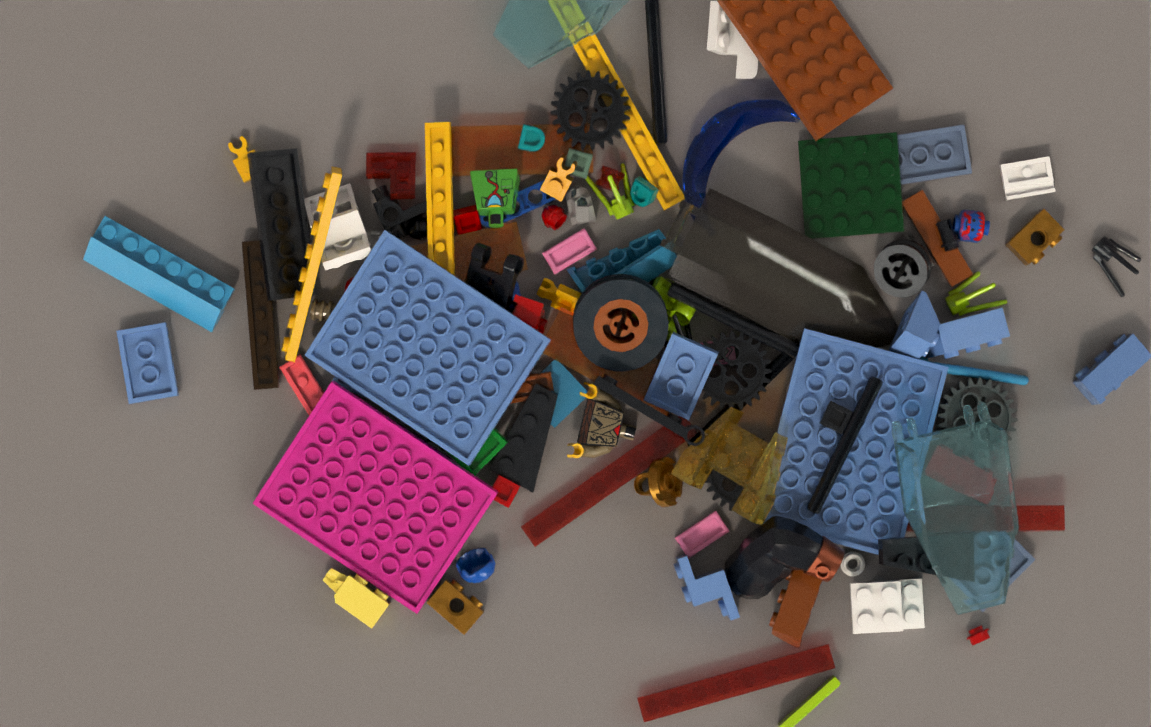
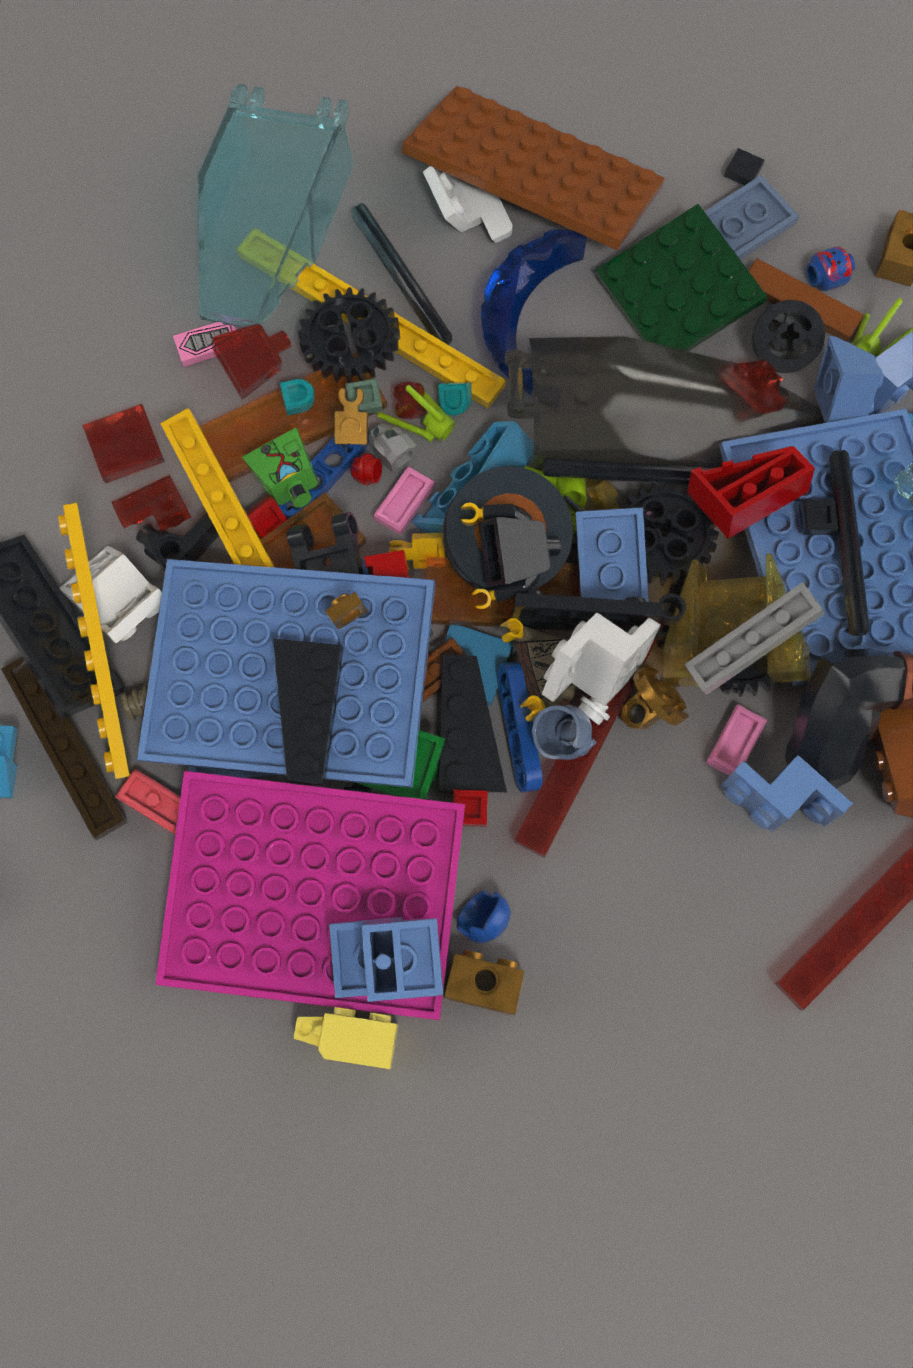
camera: 25 degrees left, 15 degrees down
black plate [407,216,427,240] -> none
black pin [935,219,960,252] -> none
white plate [999,156,1056,201] -> none
none -> clear red plate [82,404,165,484]
none -> tile [173,317,242,367]
none -> clear red torso [212,324,291,400]
none -> black wing [273,638,344,786]
none -> pearl gold plate [325,592,368,630]
none -> medium blue bracket [329,917,443,1002]
none -> black torso [461,502,561,609]
none -> blue beam [497,662,543,792]
none -> sand blue helmet [532,705,596,760]
none -> white bracket [542,613,660,706]
none -> white plate [578,696,610,725]
none -> clear yellow plate [586,479,620,510]
none -> light grey plate [685,582,825,695]
none -> red wedge [688,446,815,539]
none -> clear red plate [718,360,787,415]
none -> black tile [724,148,765,186]

